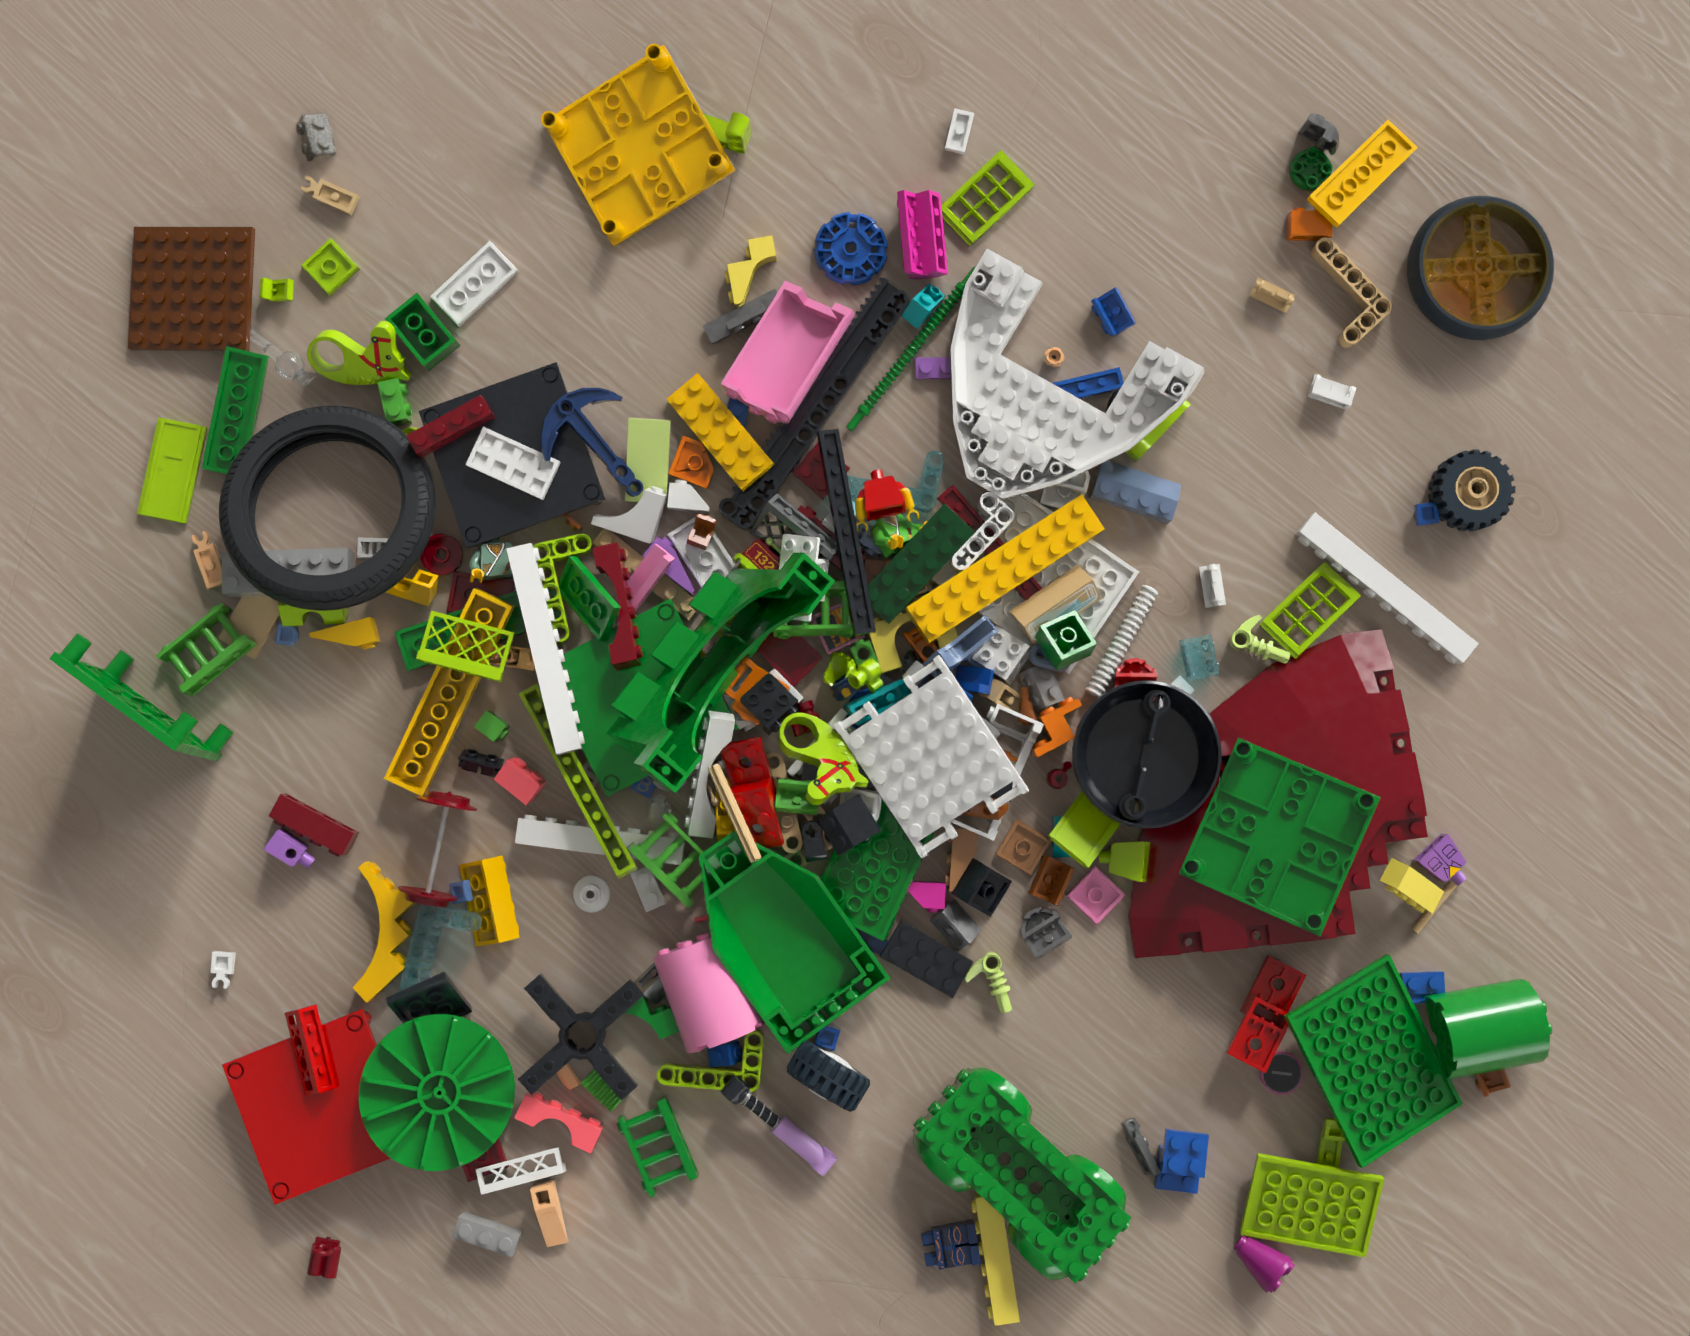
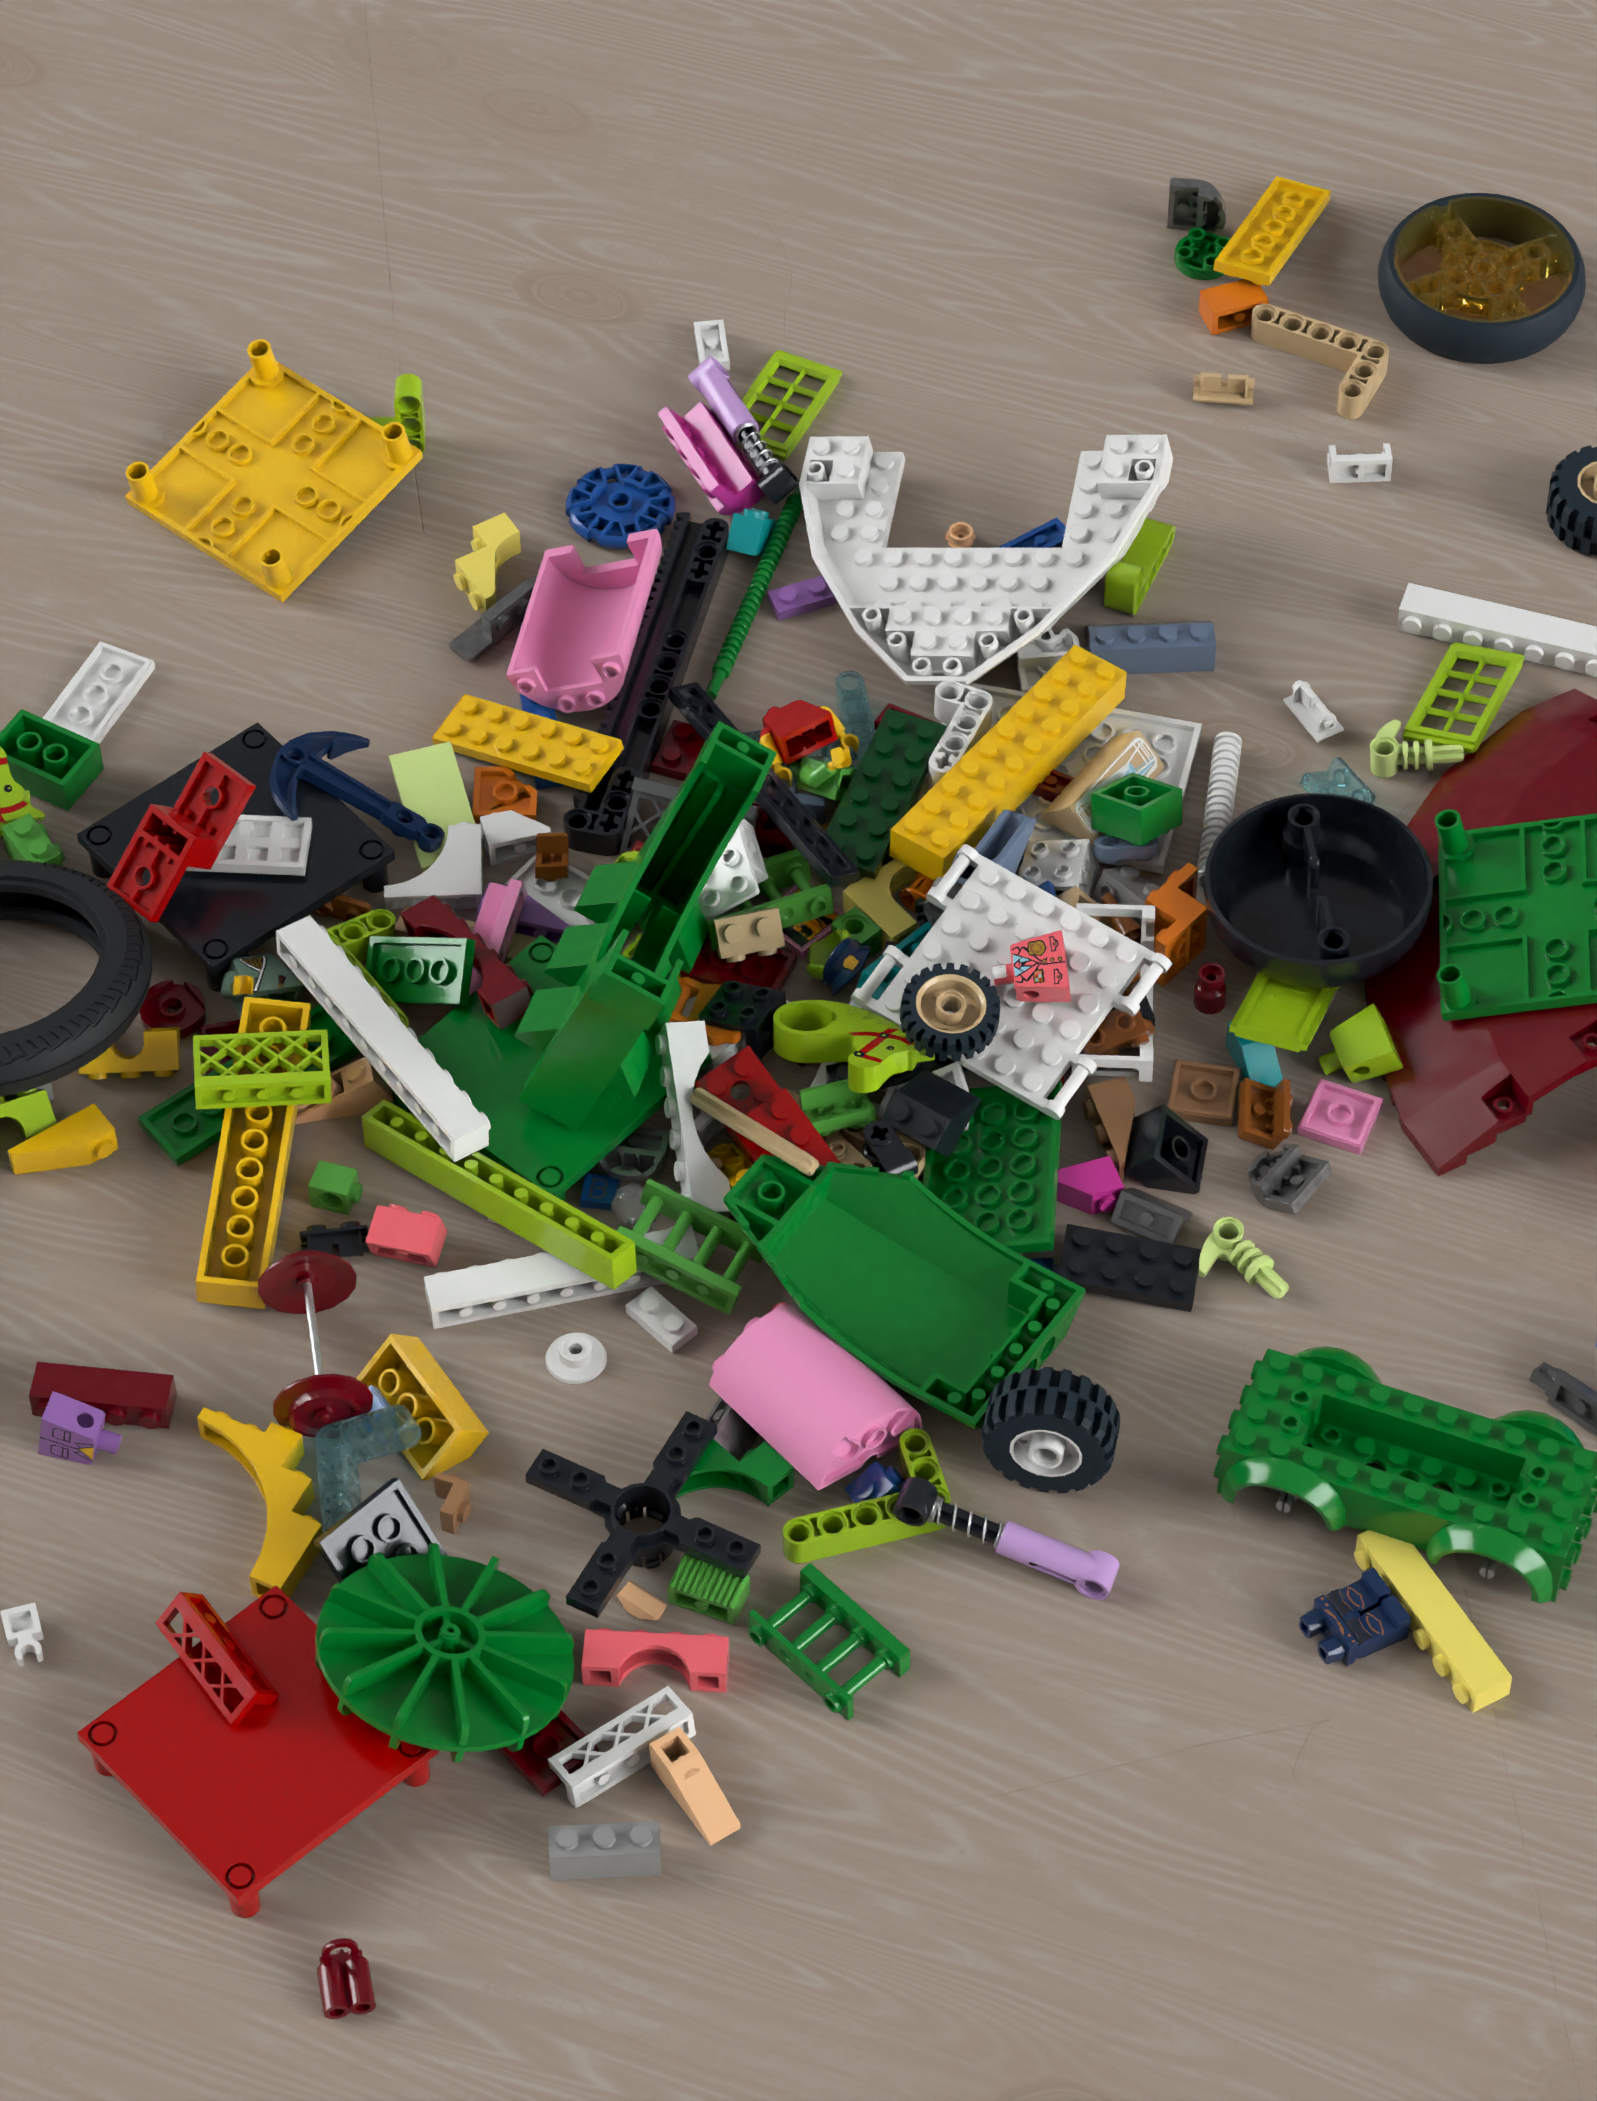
camera: 20 degrees left, 35 degrees down
dark red brick [406,395,495,458] -> none
lime piece [848,659,883,692] -> none
blue bracket [1091,287,1136,336] -> none
blue tile [1414,502,1440,526] -> none
none -> red bracket [106,752,256,923]
none -> medium nougat bracket [434,1472,471,1535]
none -> piece [688,356,799,504]
none -> tan bracket [713,907,785,963]
none -> wheel [900,963,1000,1062]
none -> coral torso [992,930,1072,1002]

